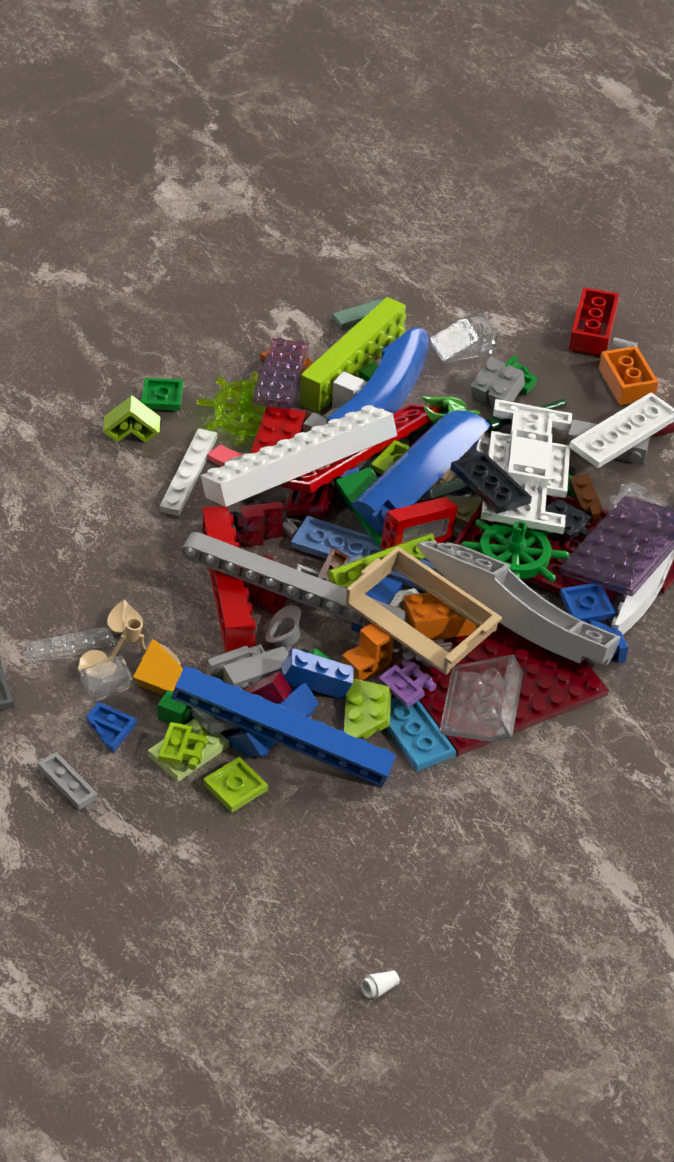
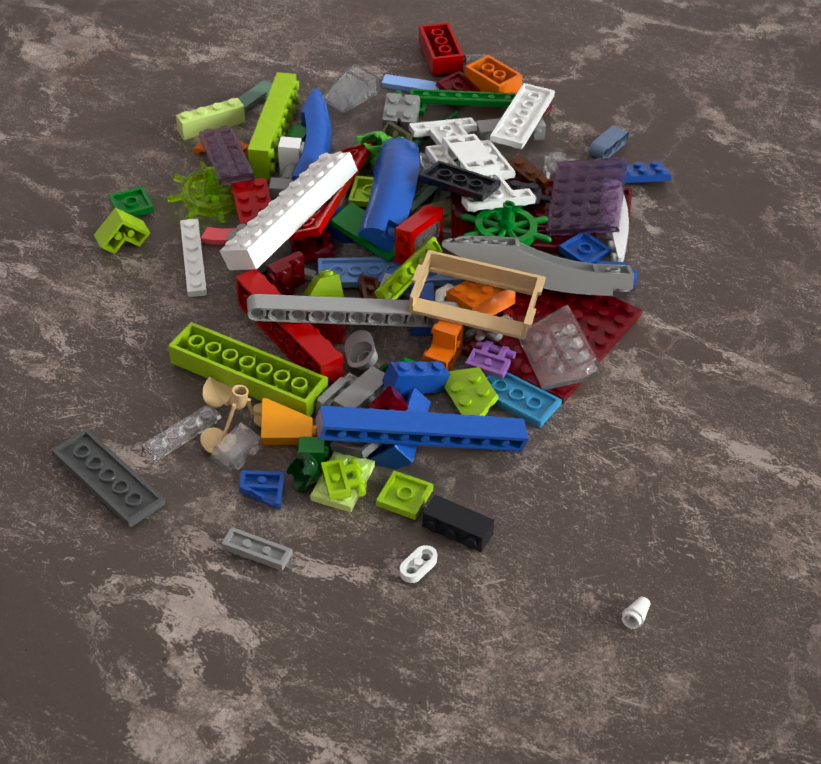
camera: 25 degrees left, 0 degrees up
none -> lime brick [168,322,328,417]
none -> yellowish green brick [176,98,246,140]
none -> dark green hair [286,452,321,492]
none -> lime slope [302,269,344,297]
none -> light blue tile [381,74,439,92]
none -> olive slope [382,120,413,141]
none -> white plate [400,545,437,583]
none -> green tile [410,89,517,107]
none -> black brick [422,495,494,552]
none -> dark red plate [435,71,480,106]

